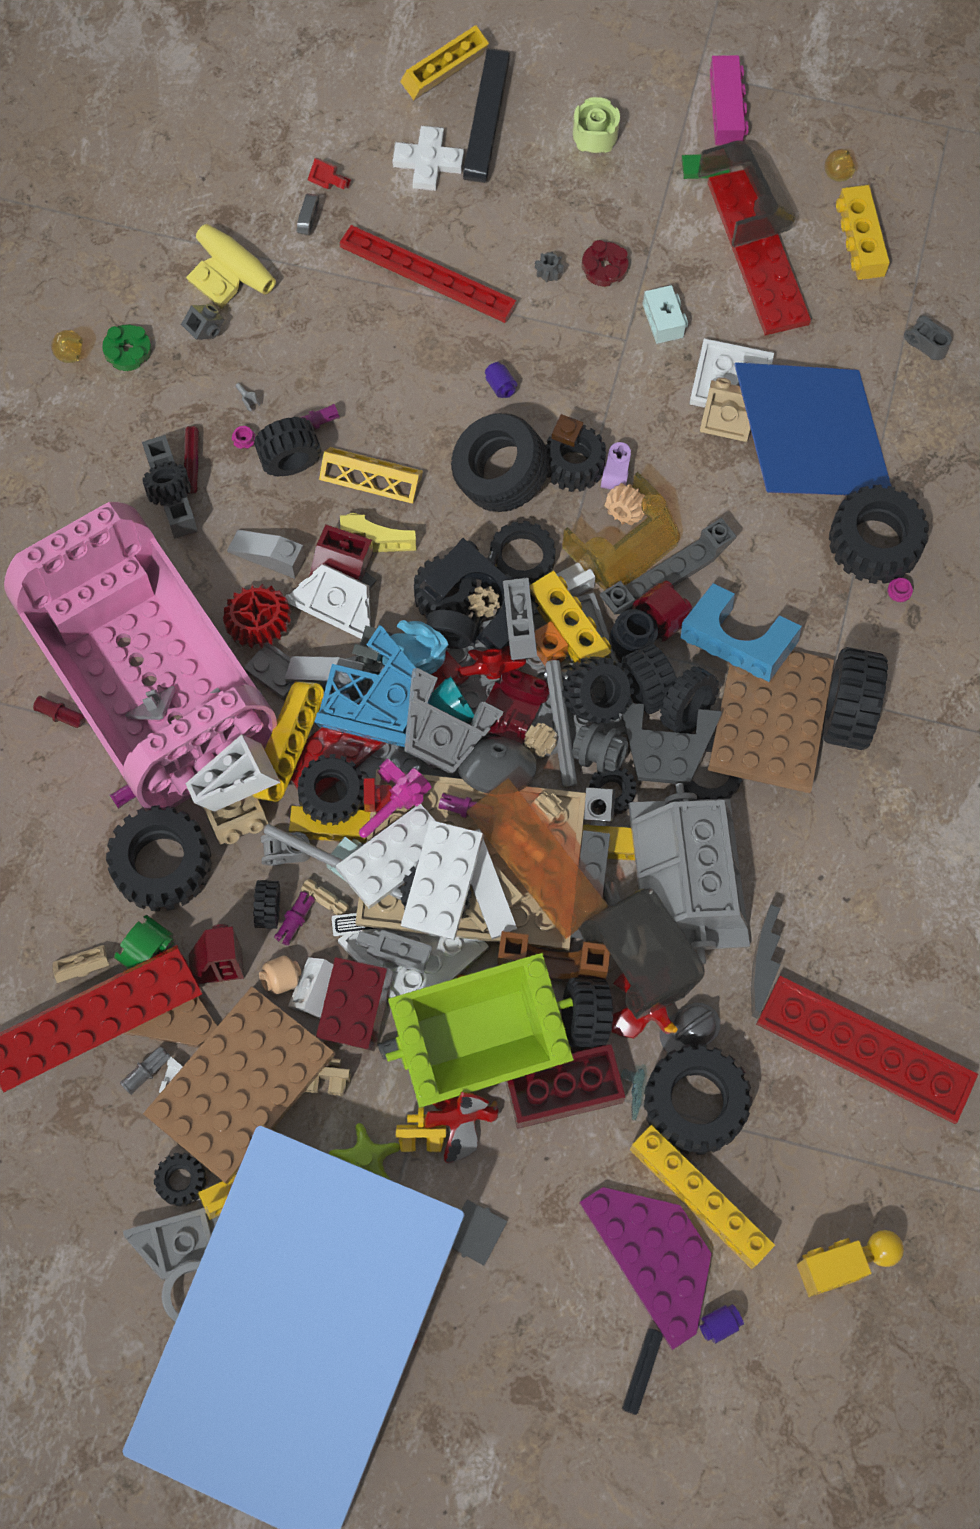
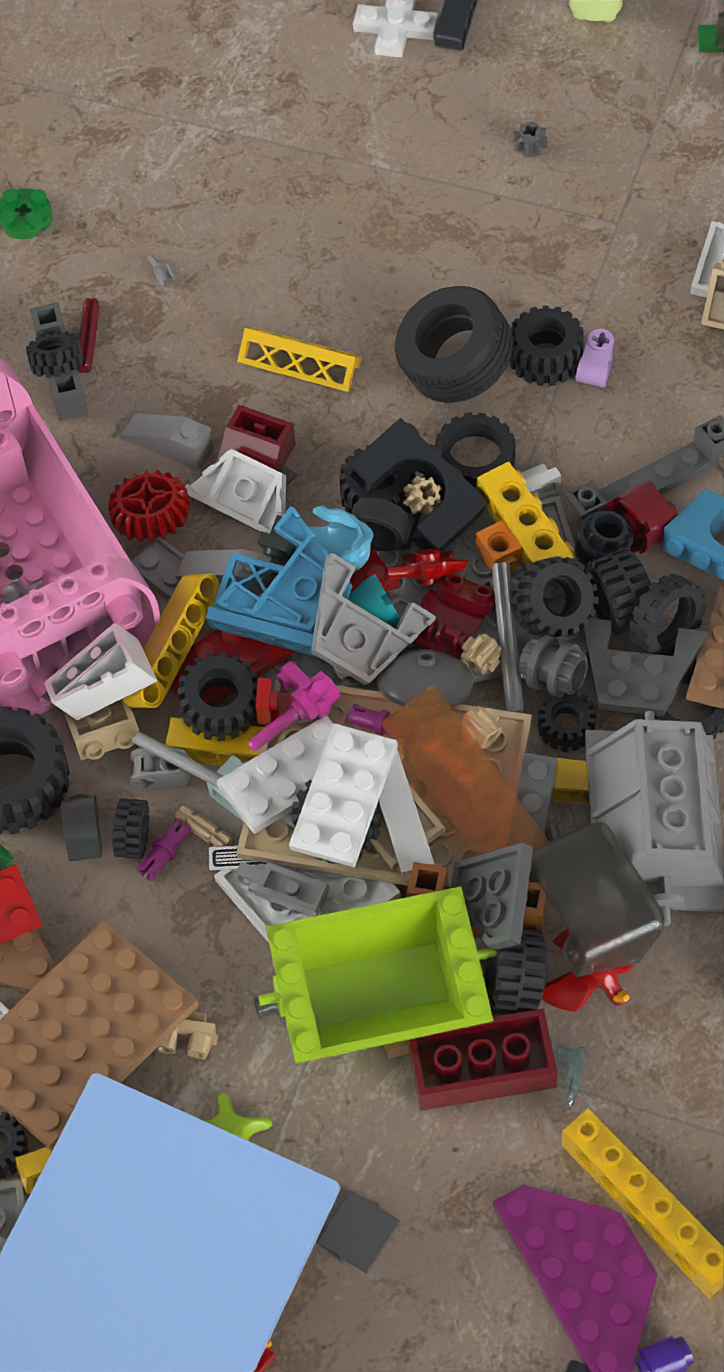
camera: 10 degrees right, 10 degrees down
dark grey brick [181,304,225,340] -> none
light yellow plate [186,224,276,309] -> none
dark red wedge [188,924,244,984] -> none
dark pink plate [232,426,256,449] -> none
black tyre [254,417,322,477] -> none
light nougat head [259,955,301,995] -> none
white panel [288,957,333,1019] -> none
dark grey beam [297,193,319,236] -> none
magenta pin [300,404,340,429] -> none
red plate [308,158,352,190] -> none
dark red brick [316,957,393,1052] -> none
red plate [340,225,516,323] -> none
light yellow slope [340,513,416,552] -> none
yellow hips [396,1106,446,1152] -> none
animal [424,1092,499,1163] -> none
dark purple brick [485,362,517,398] -> none
light grey slope [503,578,537,660] -> none
reddish brown plate [551,414,584,447] -> none
clear yellow windscreen [562,472,680,591] -> none
dark red plate [582,240,629,287] -> none
light grey brick [584,788,616,826] -> none
light nougat gear [604,483,648,526] -> none
light aqua brick [643,285,688,344] -> none
black tyre [644,1044,752,1155] -> none
flat silver piece [660,1003,720,1053] -> none
none -> pearl dark grey brick [61,794,102,862]
none -> dark grey plate [451,843,533,950]

